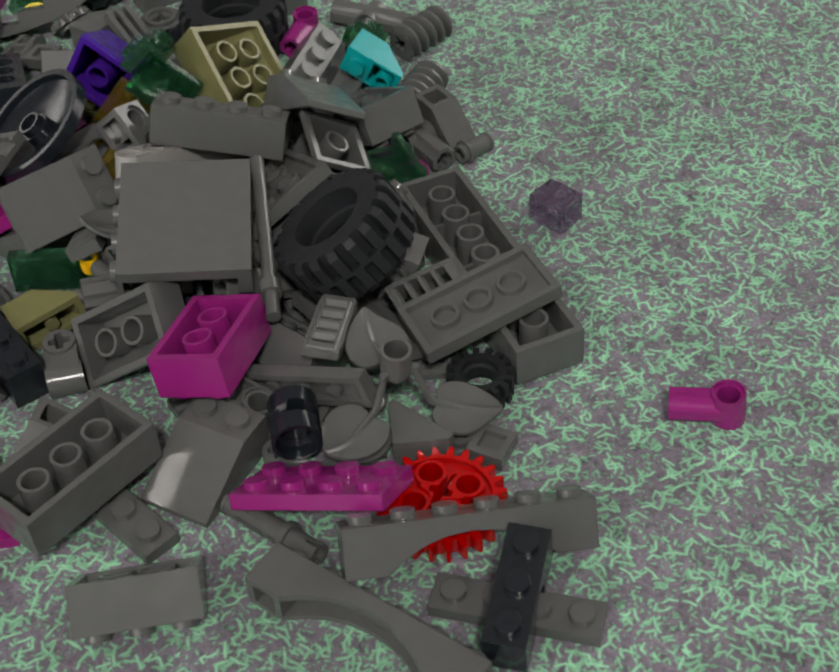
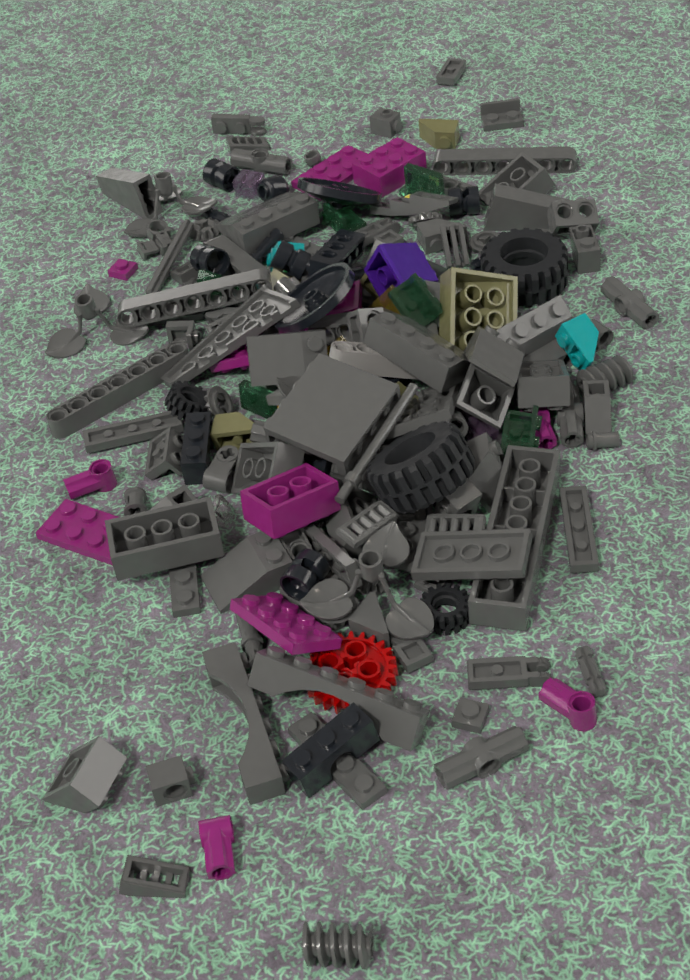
camera: 40 degrees right, 0 degrees up
dark grey slope [64,555,208,644] -> none
clear green bracket [119,27,176,74] -> none
magenta piece [280,6,319,57] -> none
clear green bracket [342,20,388,51] -> none
dark grey piece [390,5,453,61] -> none
clear purple brick [529,179,582,235] -> none
none -> dark grey piece [434,726,529,790]
none -> dark grey plate [451,697,490,734]
none -> dark grey hinge [466,656,552,690]
none -> dark grey plate [559,486,599,573]
none -> dark grey axle [575,646,606,698]

